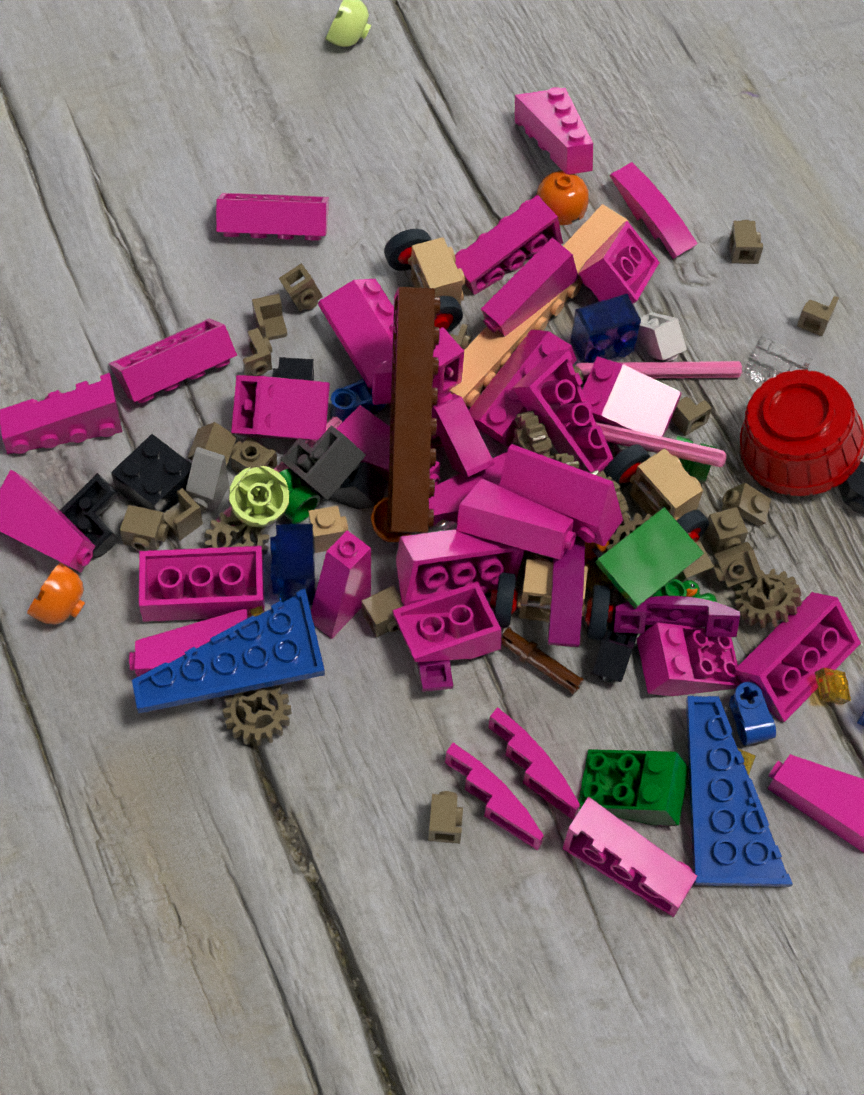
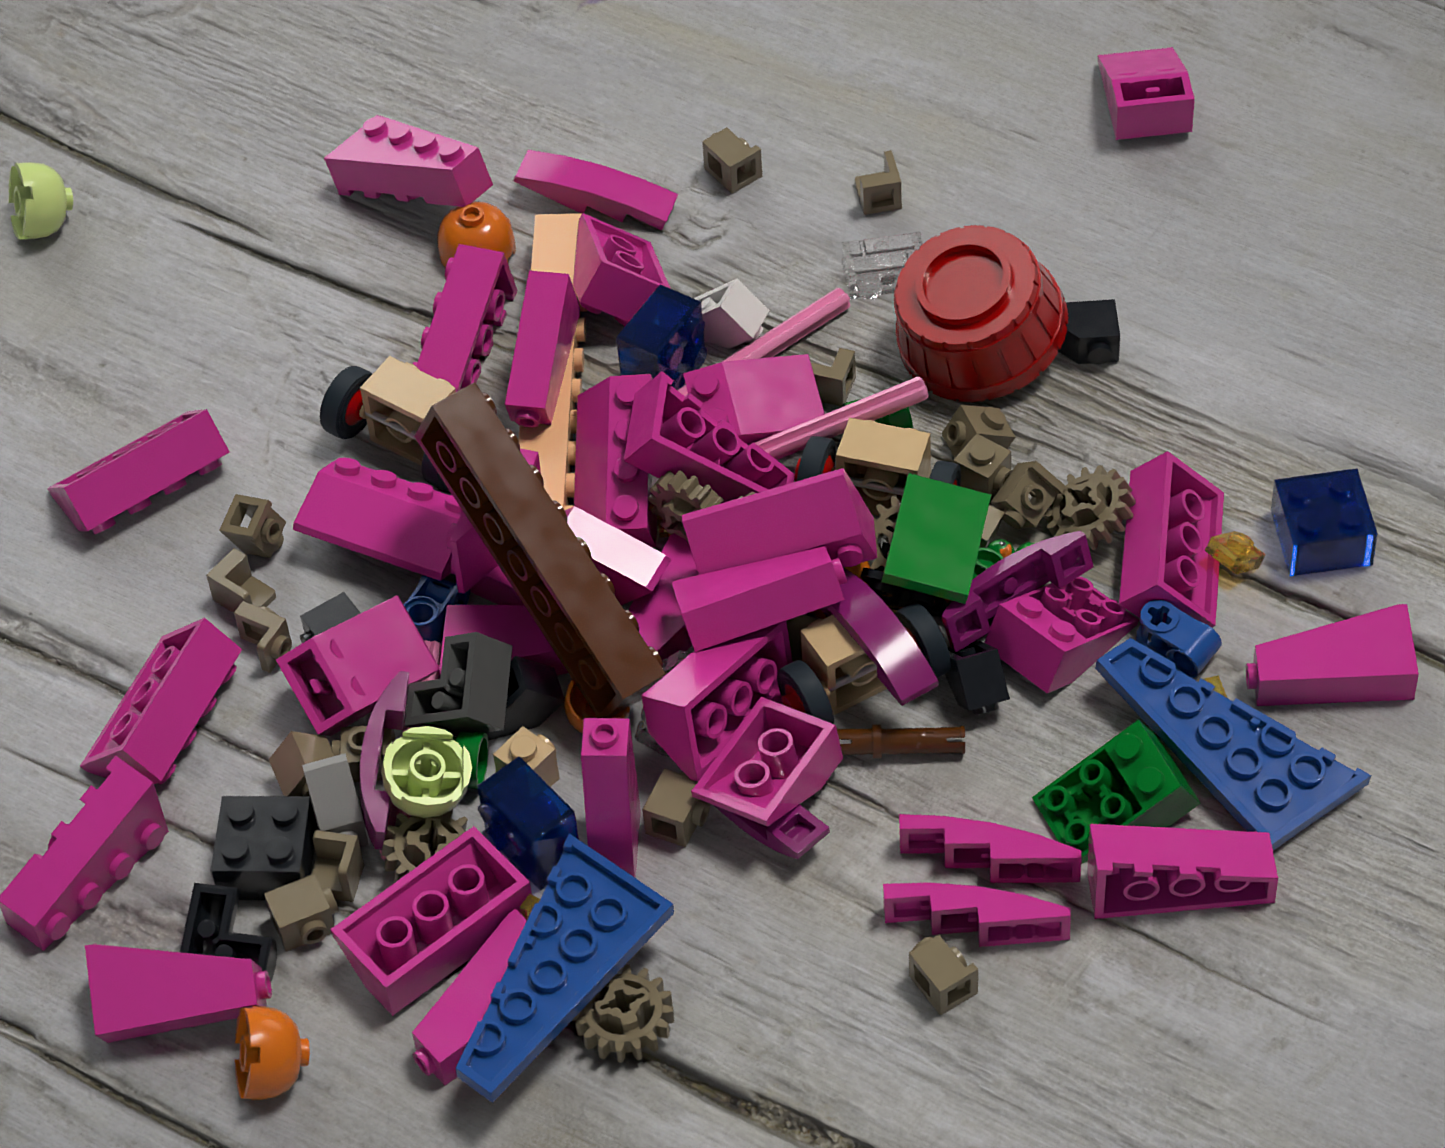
camera: 30 degrees left, 10 degrees down
none -> magenta slope [360,671,409,850]

